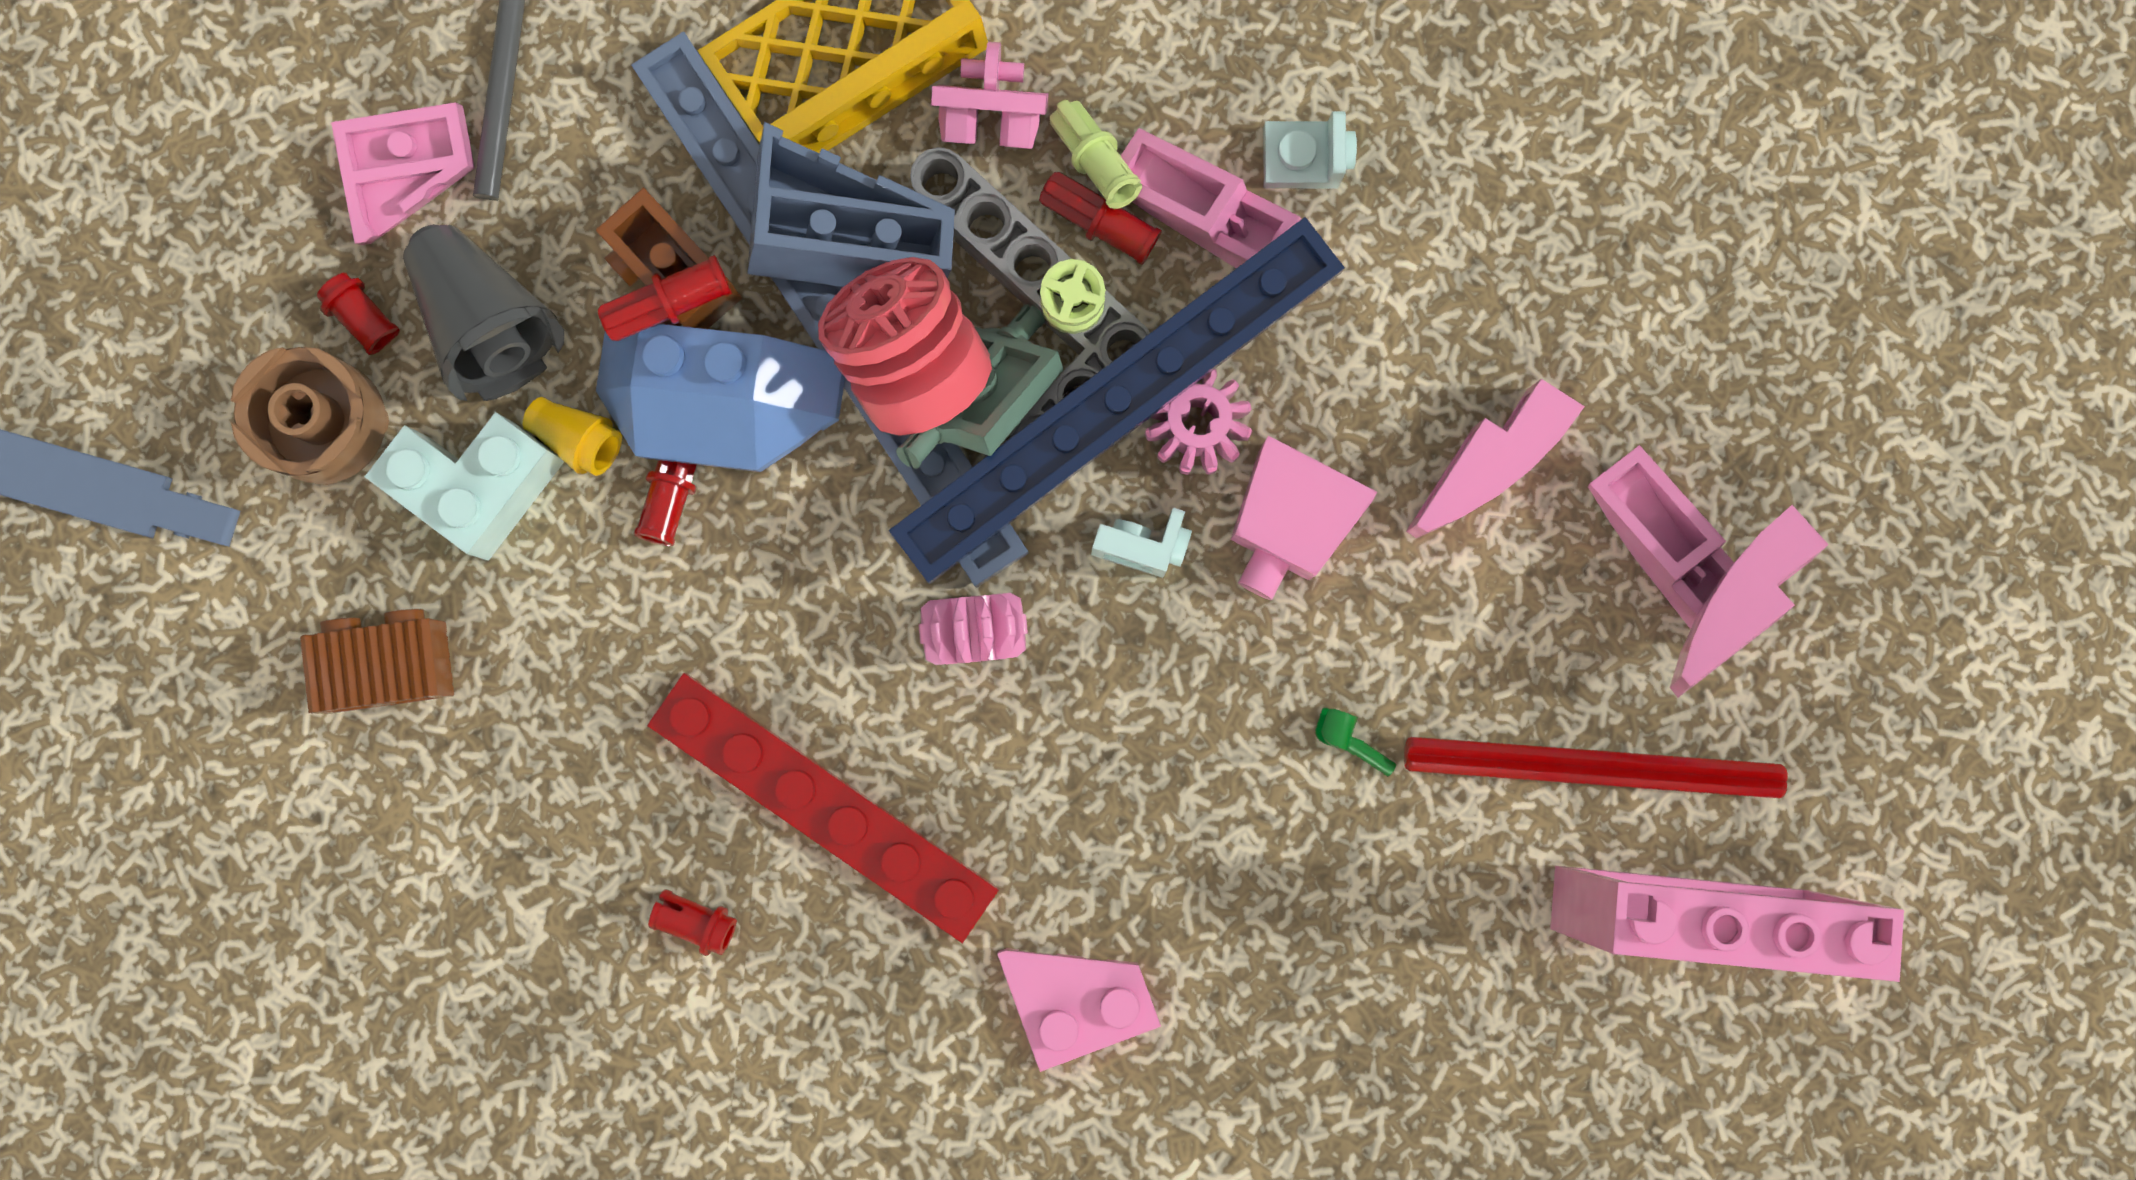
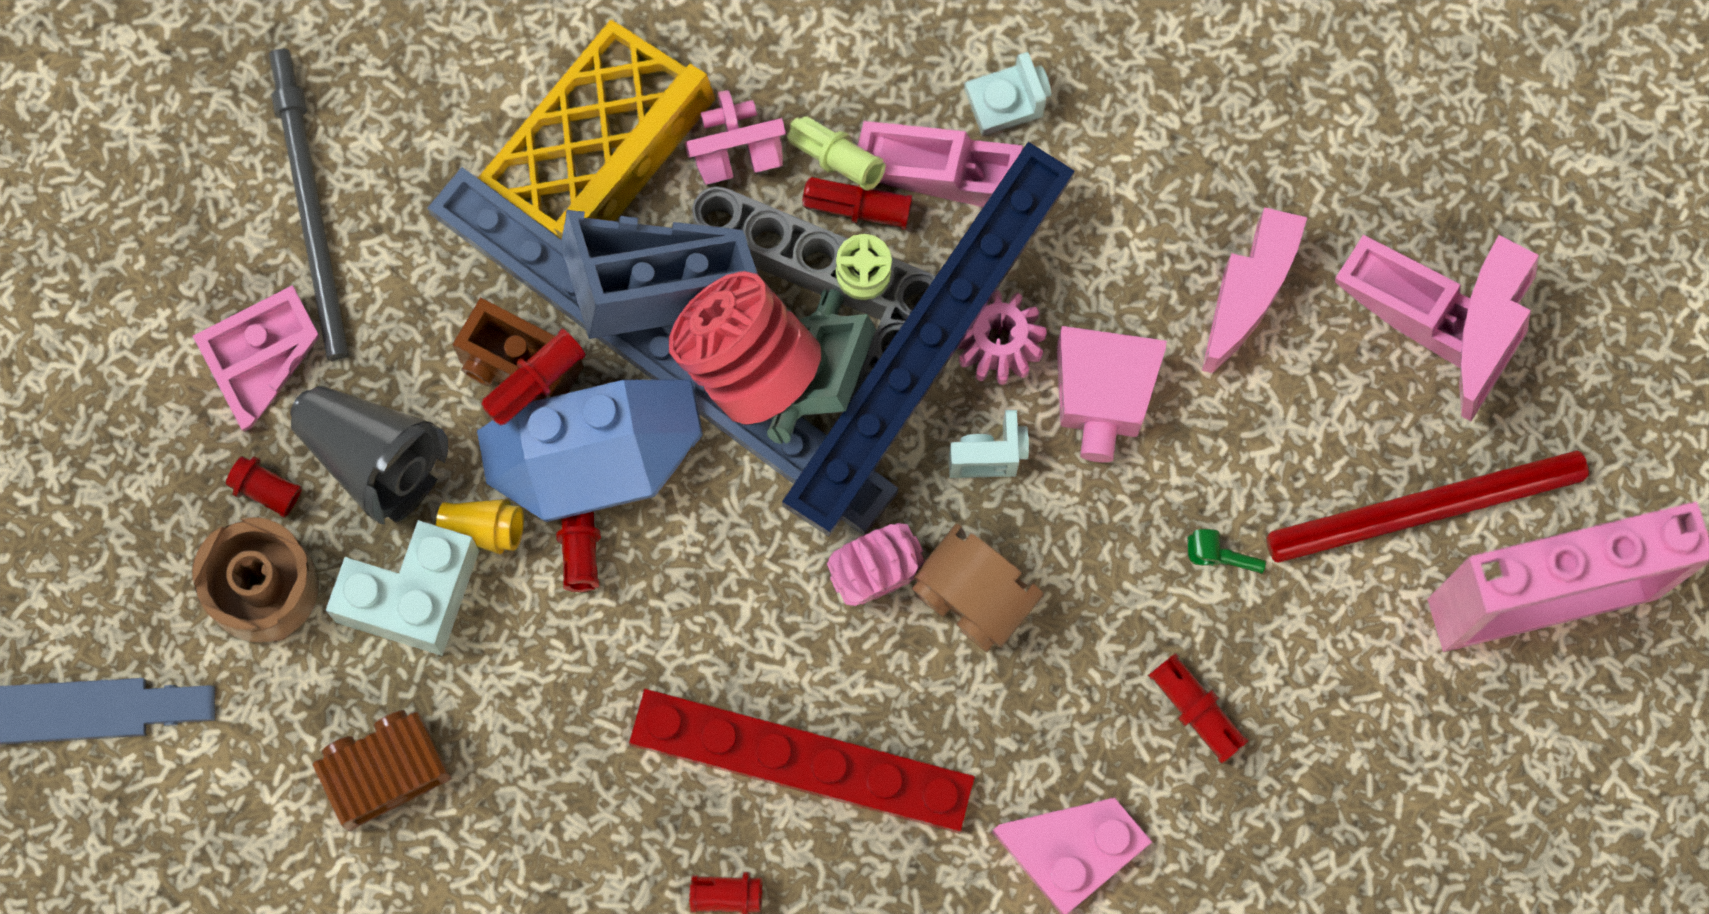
camera: 20 degrees left, 10 degrees down
none -> medium nougat brick [912,523,1044,653]
none -> red pin [1148,653,1249,764]

